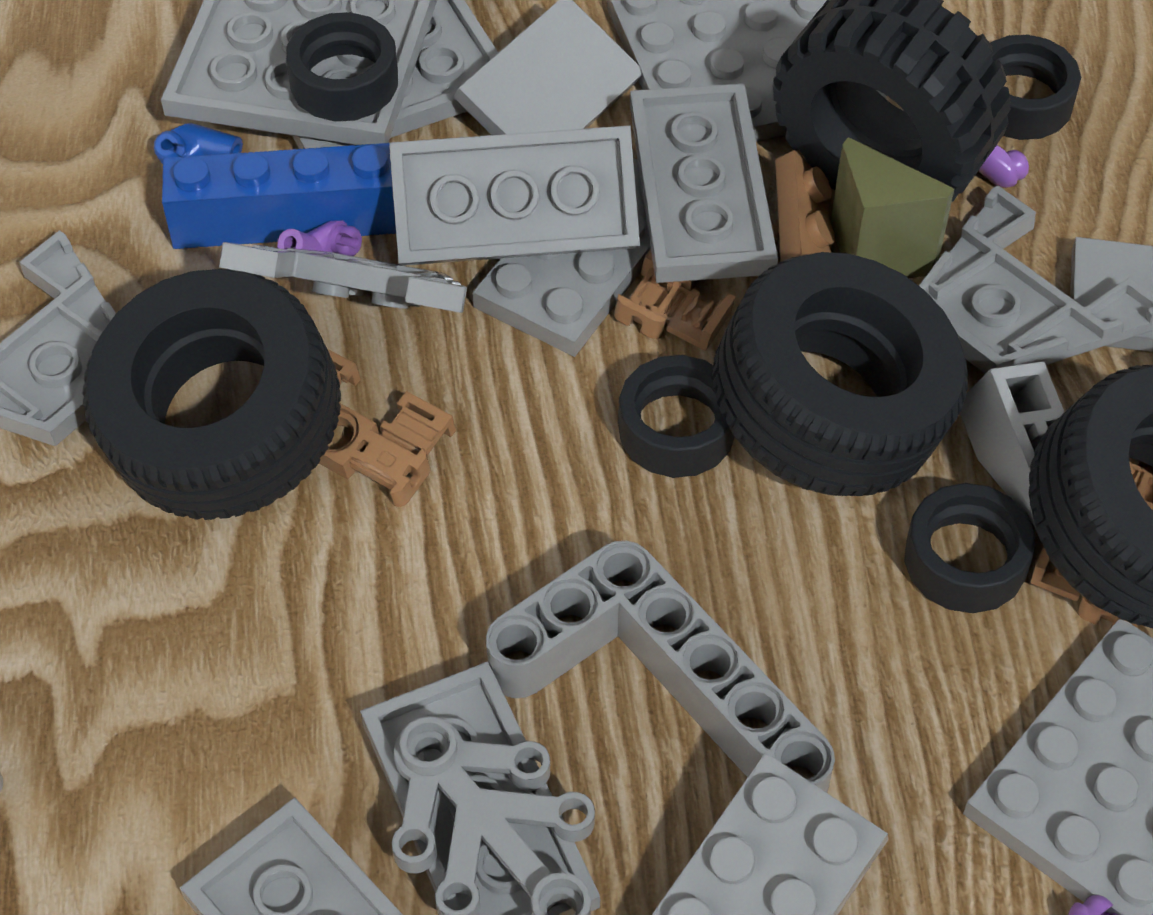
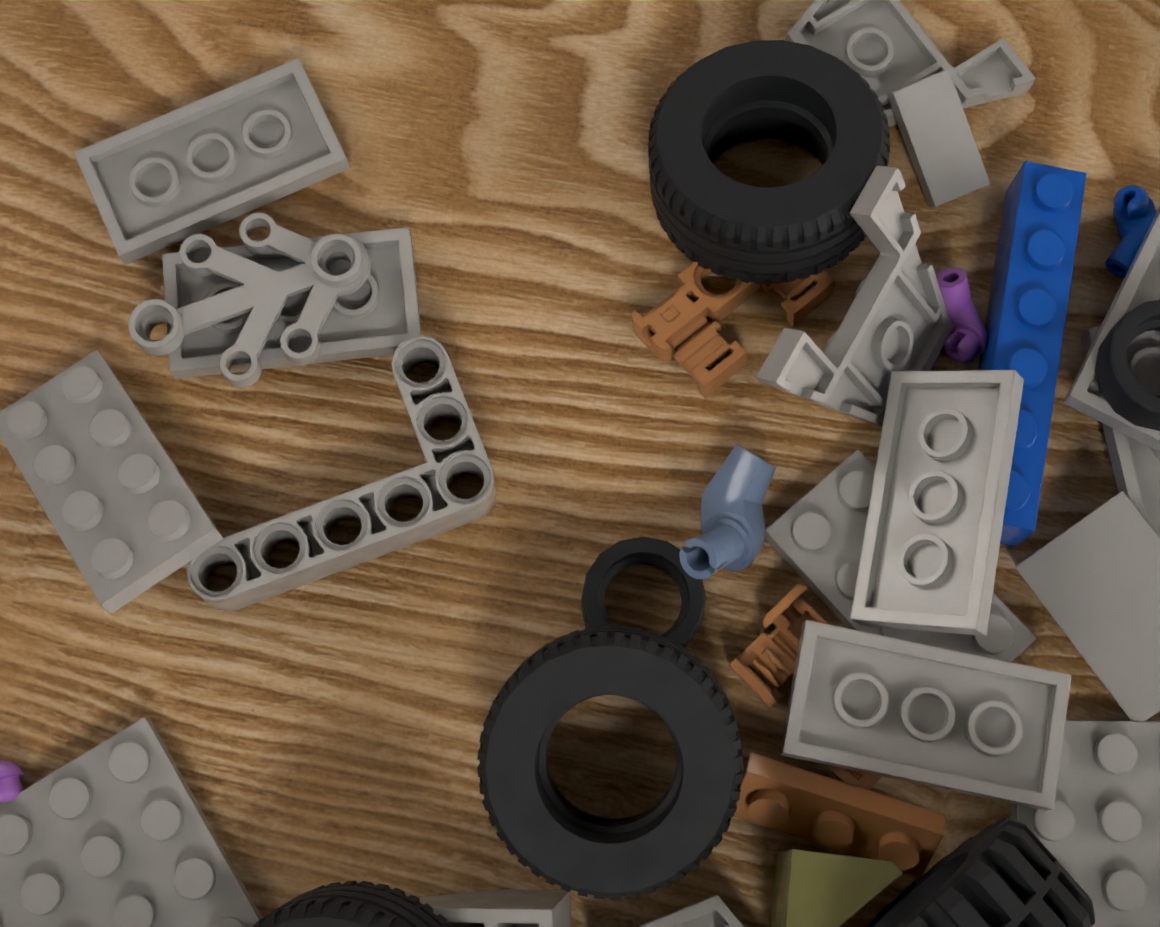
camera: 105 degrees right, 20 degrees up
black tyre [904,483,1035,613] -> none
none -> sand blue arm [679,444,776,580]
none -> light grey tile [887,69,990,207]

